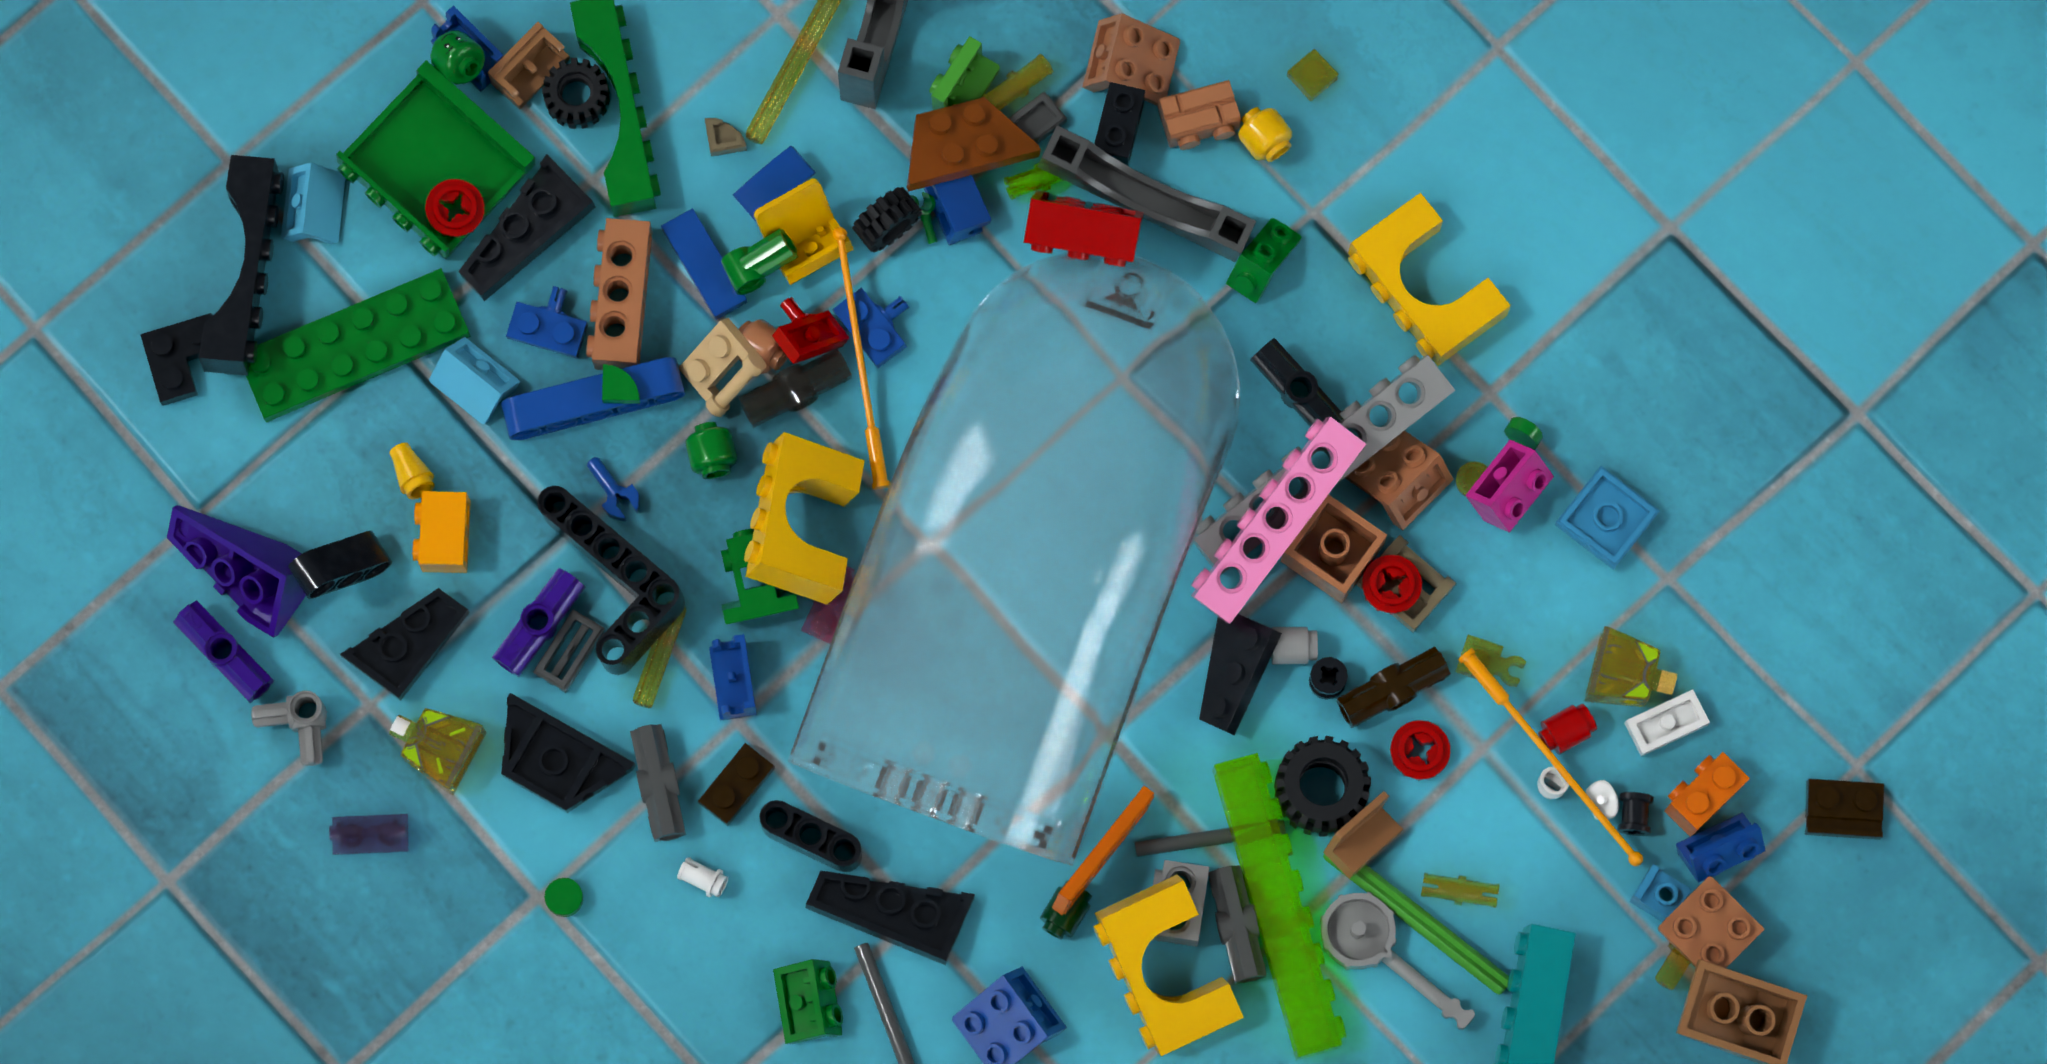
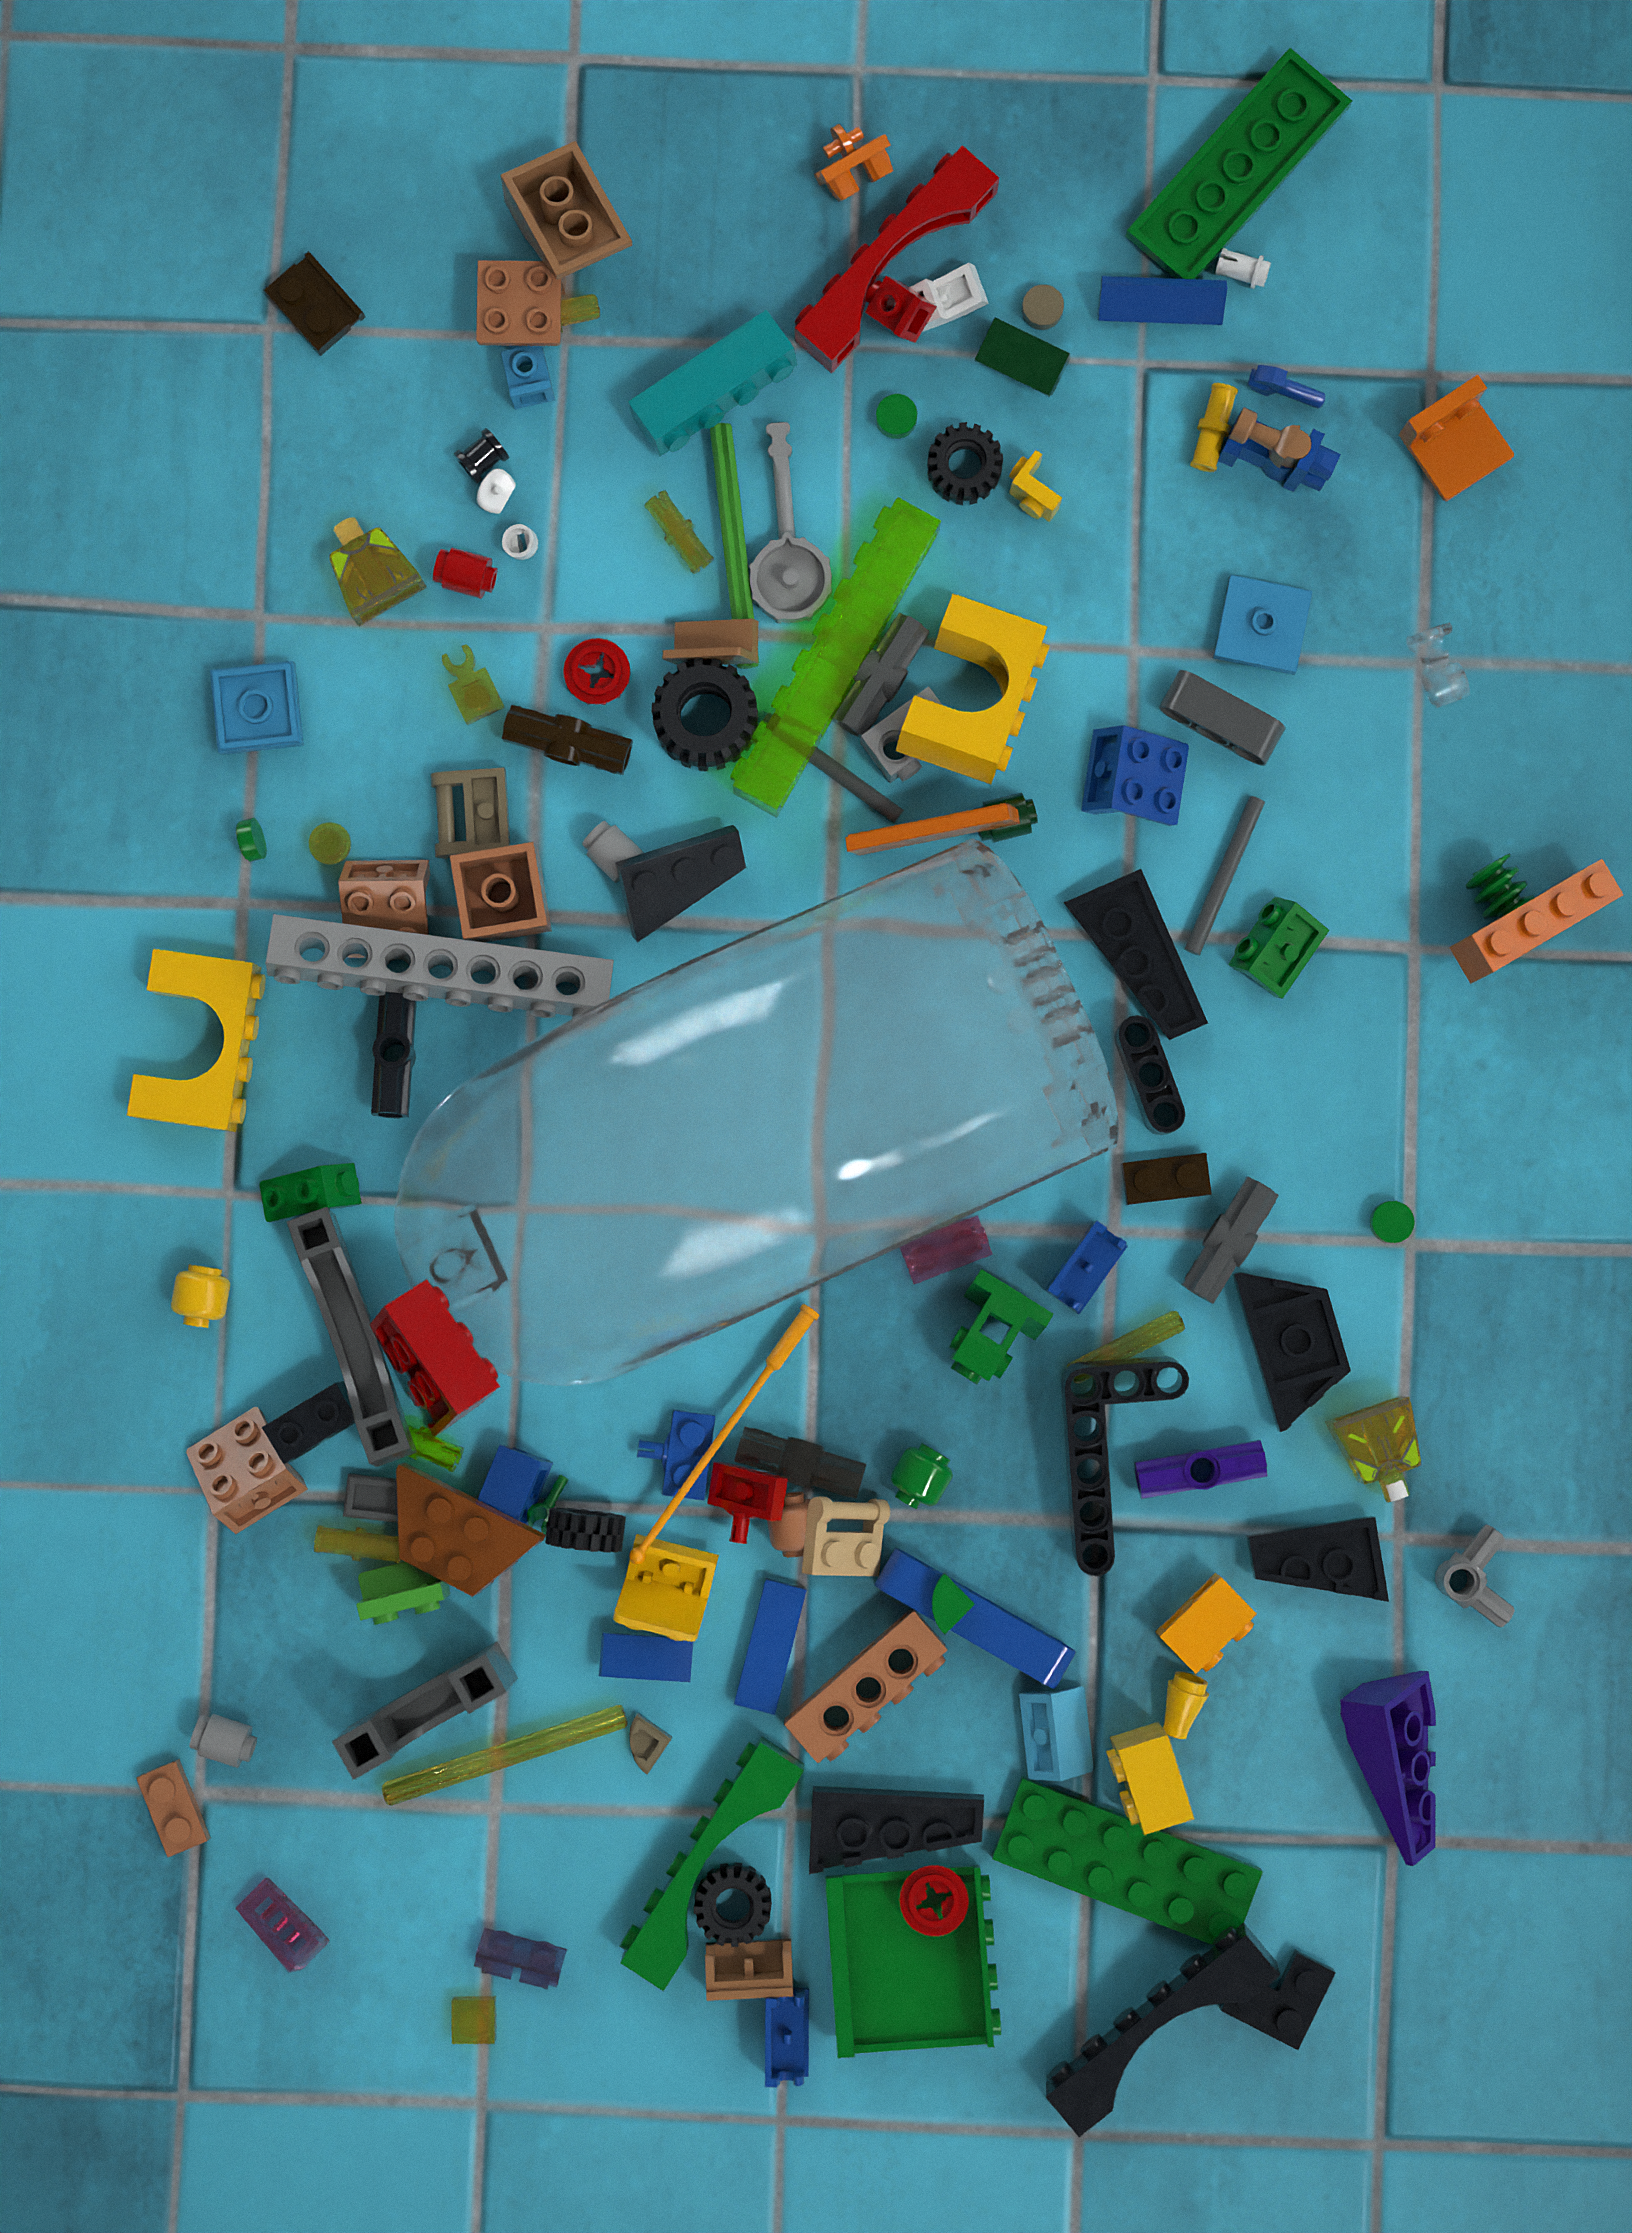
camera: 130 degrees left, 10 degrees up
dark purple piece [173,600,274,703] -> none
medium azure panel [281,163,346,244] -> none
black beam [288,531,392,599] -> none
clear purple hinge [329,814,409,855] -> none
green head [430,30,485,85] -> none
blue plate [506,286,588,359] -> none
dark grey tile [533,610,606,693] -> none
blue bar [587,457,640,521] -> none
white pin [677,857,728,898] -> none
green piece [721,228,798,295] -> none
yellow arch [744,432,865,605] -> none
nougat brick [1158,80,1241,150] -> none
bright pink brick [1191,417,1366,624] -> none
clear yellow plate [1287,49,1339,101] -> none
black wheel [1309,657,1348,700] -> none
red gear [1362,555,1422,615] -> none
light orange piece [1458,648,1643,866] -> none
dark pink brick [1465,440,1554,533] -> none
white plate [1624,690,1710,756] -> none
orange brick [1664,752,1750,837] -> none
blue bracket [1676,812,1766,883] -> none
none -> yellow brick [1106,1722,1194,1835]

